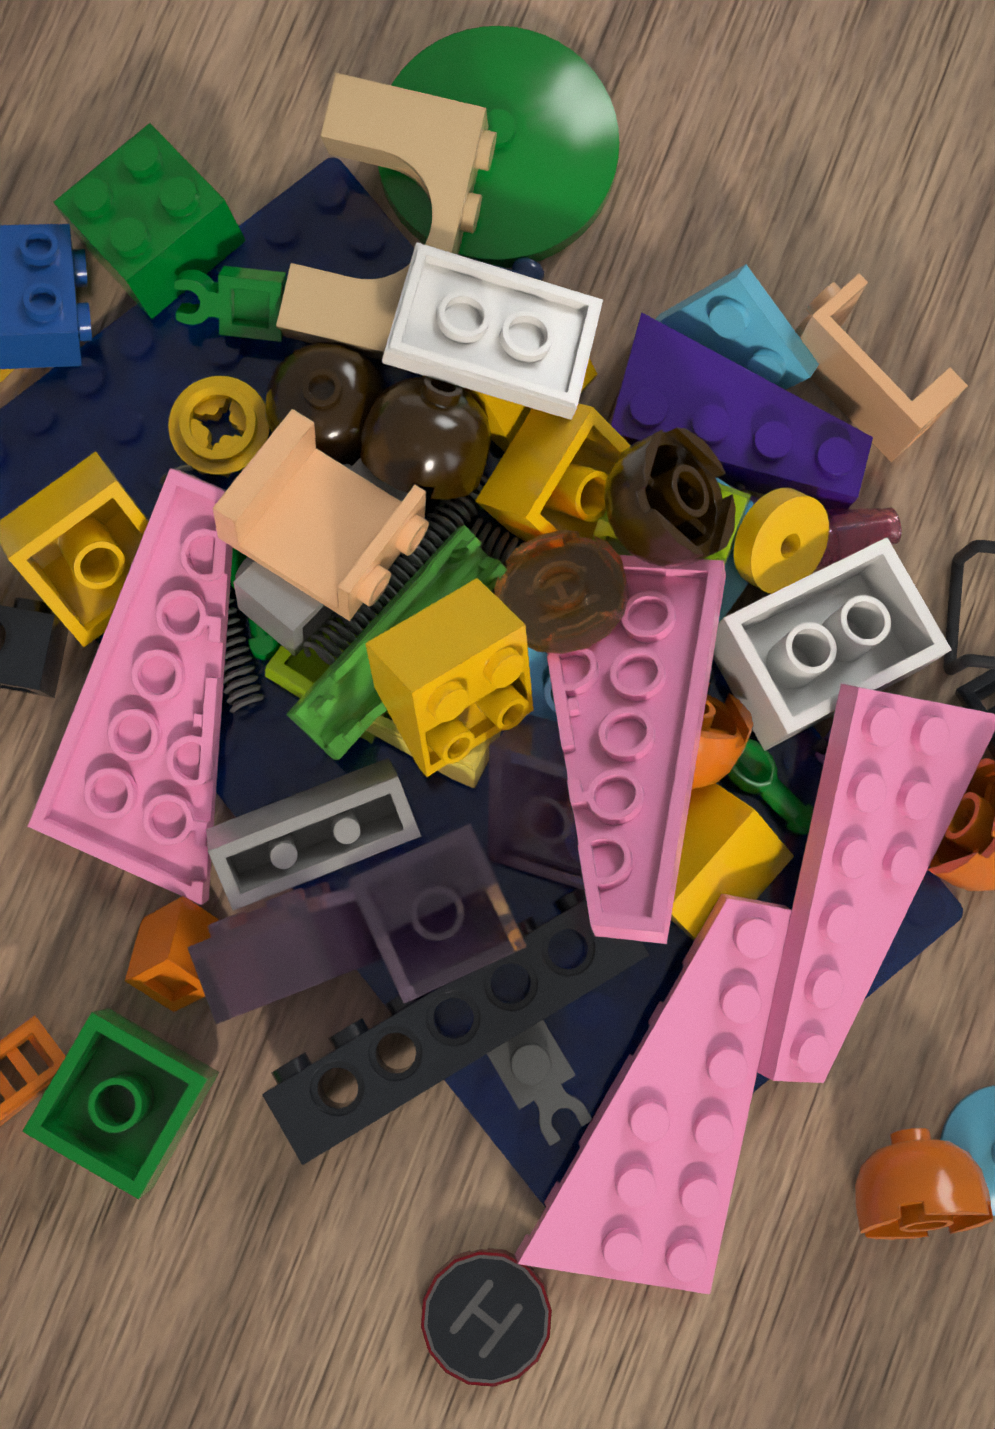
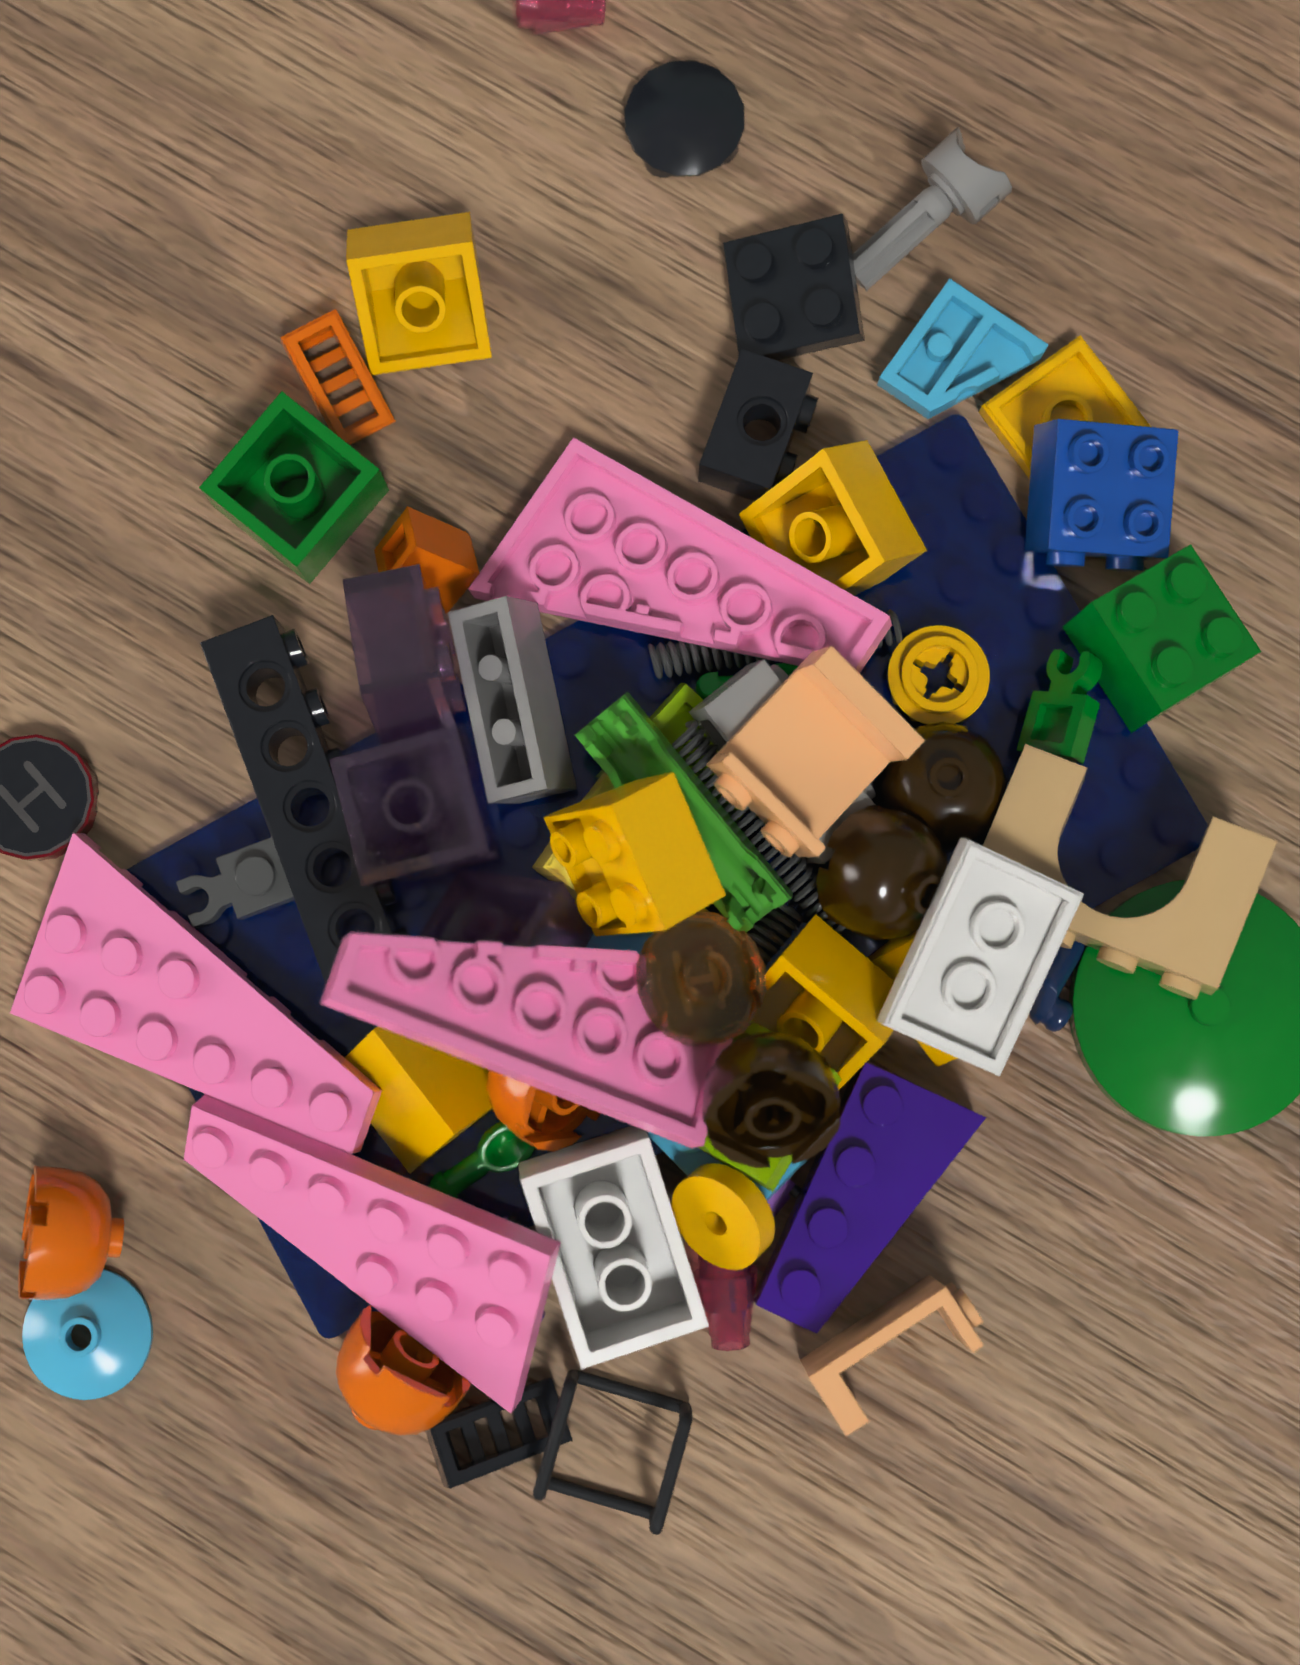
camera: 105 degrees right, 0 degrees up
medium azure wing [655,264,819,390] -> none

